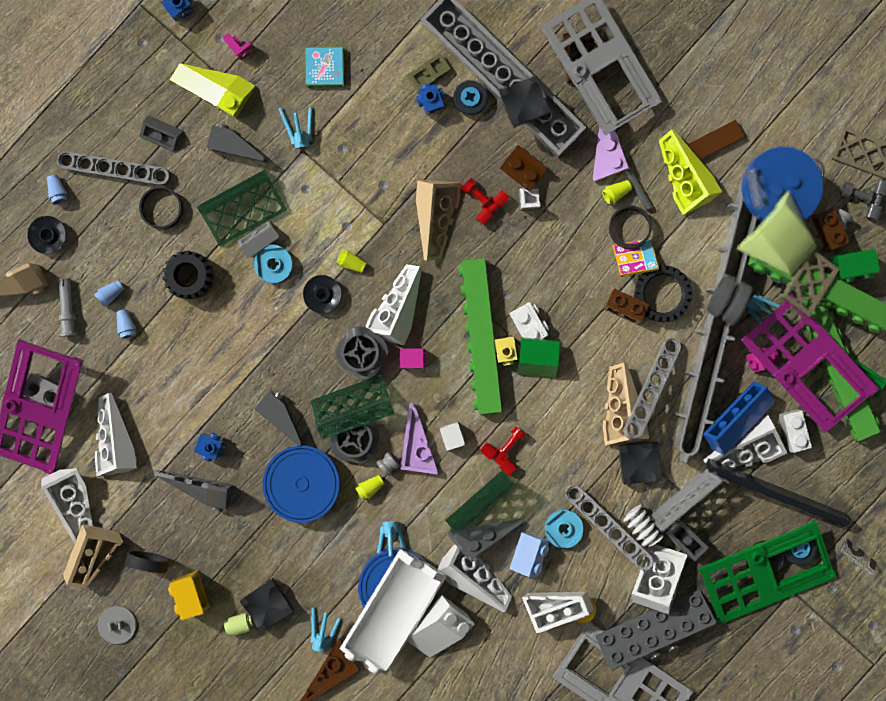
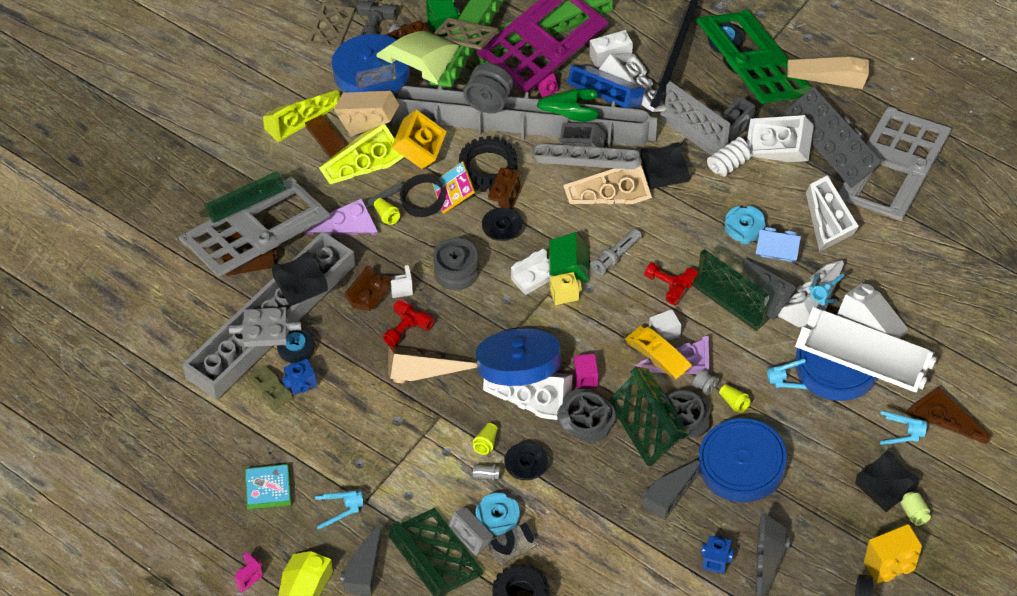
camera: 95 degrees left, 35 degrees down
bright green brick [458,258,502,414] -> none
light grey beam [565,485,653,570] -> none
none -> clear green fence [199,171,286,223]
none -> light grey plate [229,307,301,347]
none -> neon yellow wedge [263,90,340,143]
none -> tan wedge [334,91,399,137]
none -> yellow brick [391,109,447,169]
none -> dark grey wheel [433,238,479,291]
none -> light grey pin [473,464,501,482]
none -> blue brick [476,329,562,386]
none -> black dish [482,207,522,241]
none -> clear slope [489,522,538,566]
none -> green animal [537,89,599,122]
none -> flat silver torso [559,123,606,148]
none -> light grey pin [590,228,642,276]
none -> yellow slope [625,325,692,379]
none -> tan wedge [787,55,869,89]
none -> medium azure plant [809,273,845,305]

